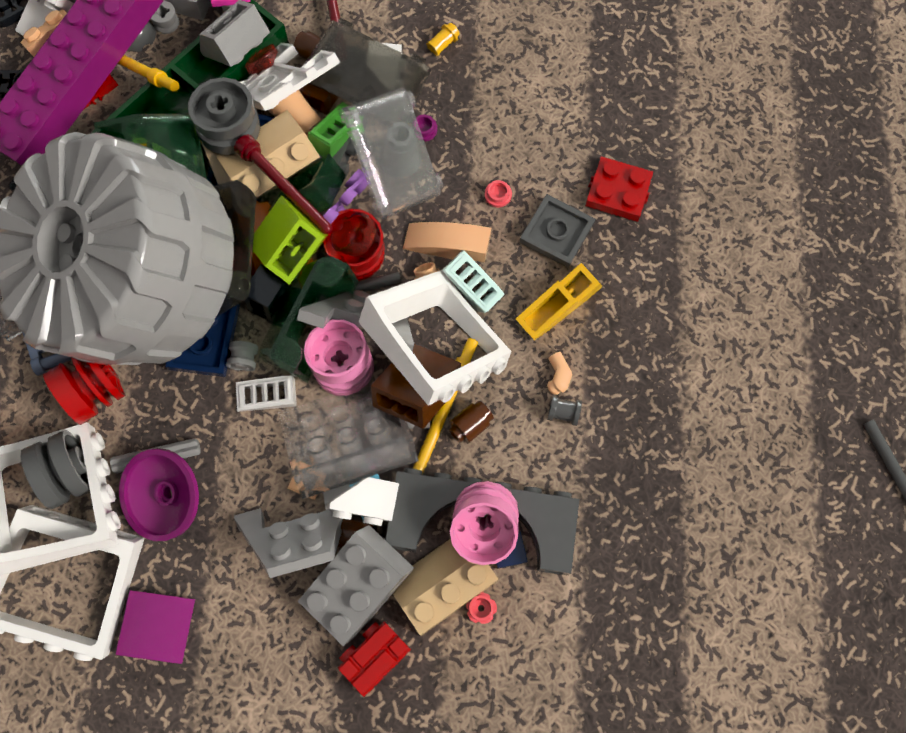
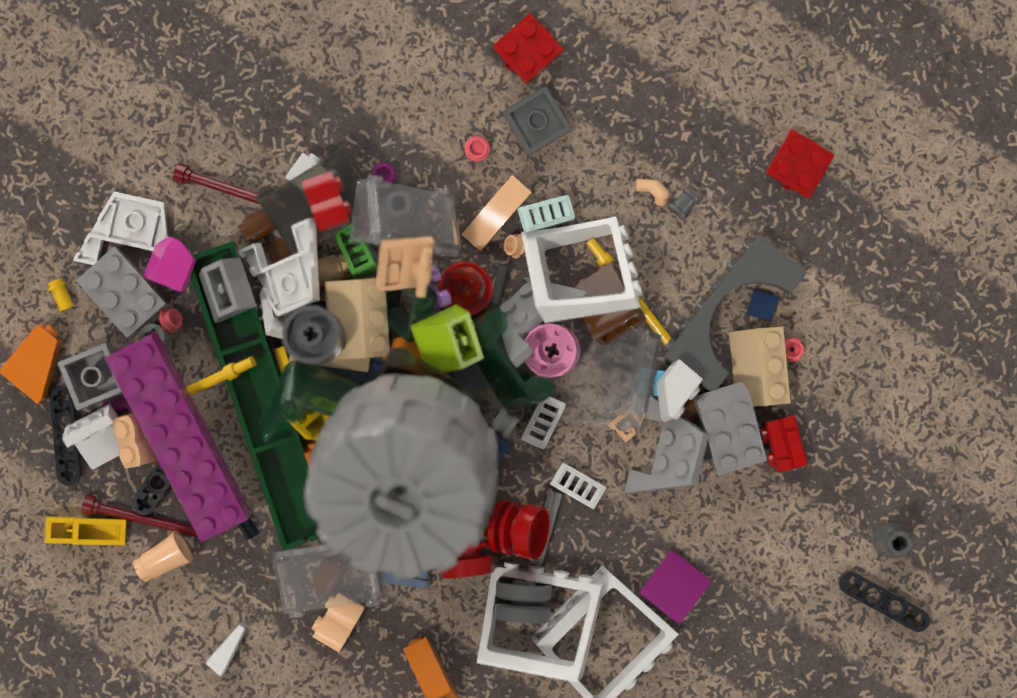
camera: 60 degrees left, 15 degrees up
magenta dish [119,448,199,541] -> none
dark red piece [234,134,333,234] -> none
clear red tile [245,44,278,74] -> none
yellow pin [426,23,460,56] -> none
reddish brown brick [449,401,494,444] -> none
bright pink wheel [450,481,519,565] -> none
yellow slope [516,263,602,340] -> none
none -> coral plate [159,308,183,333]
none -> red brick [302,171,352,233]
none -> light nougat plate [376,236,435,298]
none -> red wheel [488,499,550,560]
none -> white slope [550,462,606,509]
none -> red plate [765,129,835,199]

